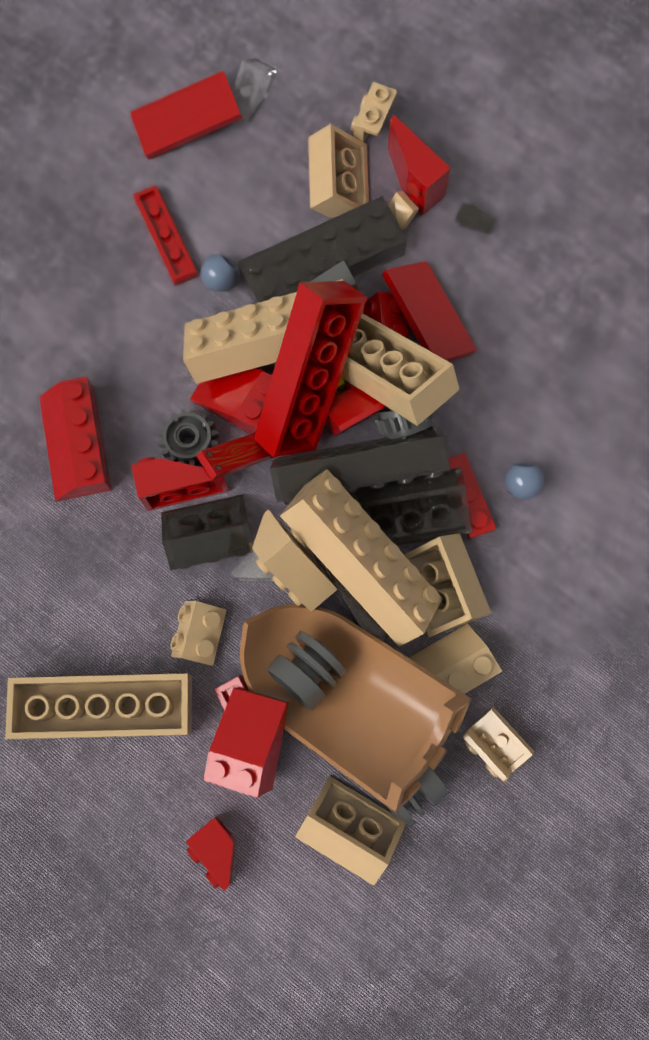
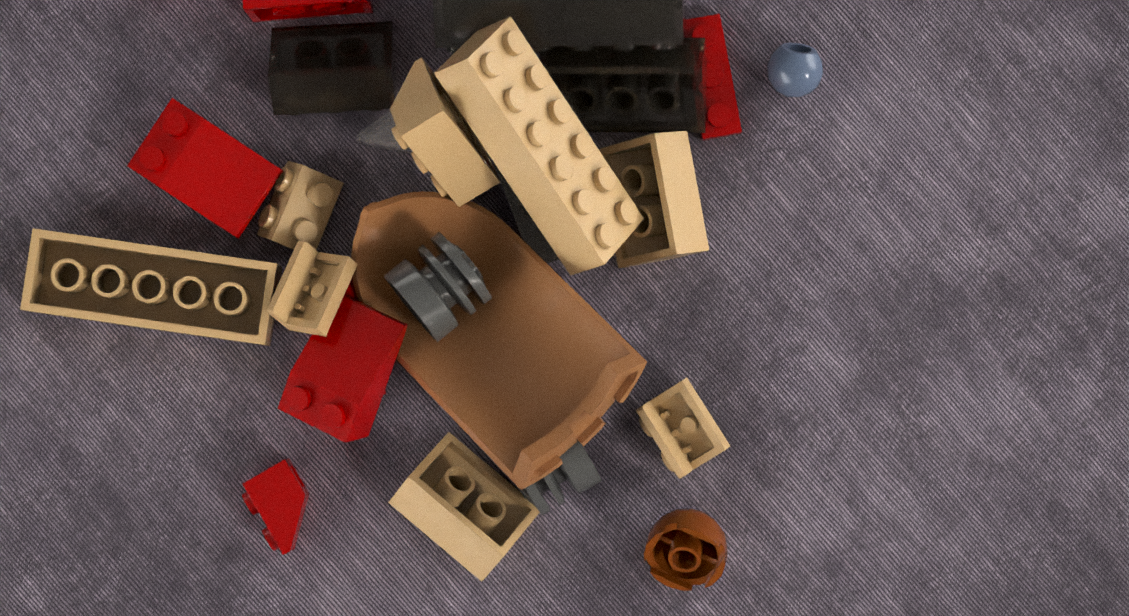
camera: 10 degrees right, 10 degrees up
tan slope [409,624,502,694] -> none
none -> red slope [127,98,283,239]
none -> tan bracket [267,241,358,337]
none -> dark orange cylinder [644,508,727,591]

